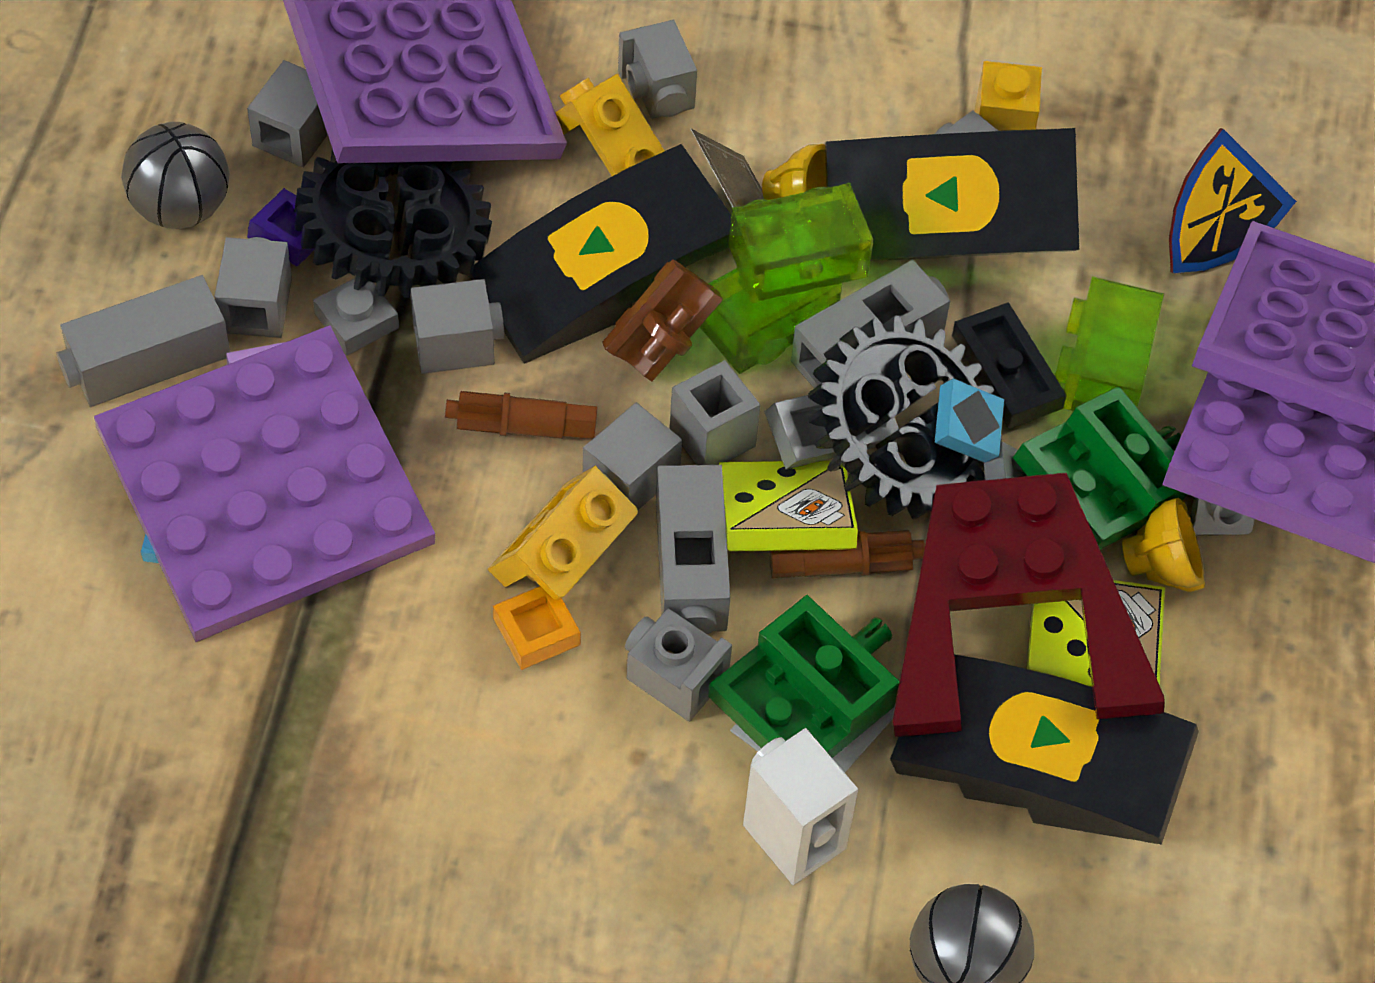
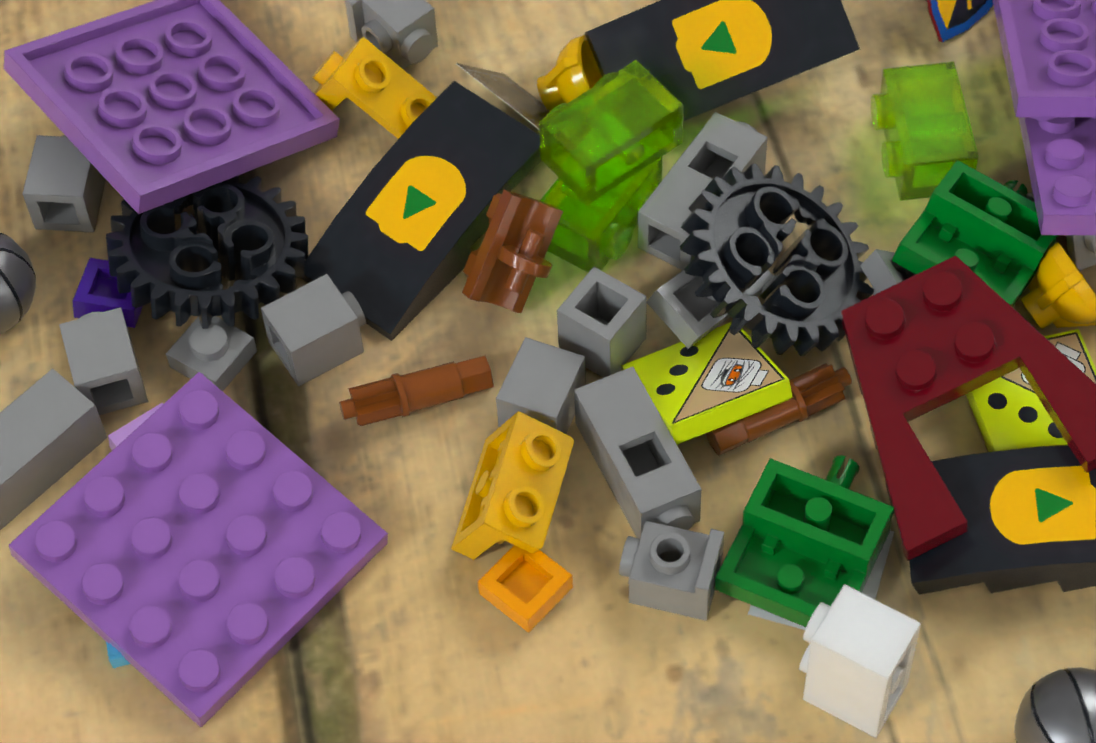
camera: 15 degrees left, 0 degrees up
medium azure tile [935,378,1004,463] -> none
black plate [952,302,1067,429] -> none

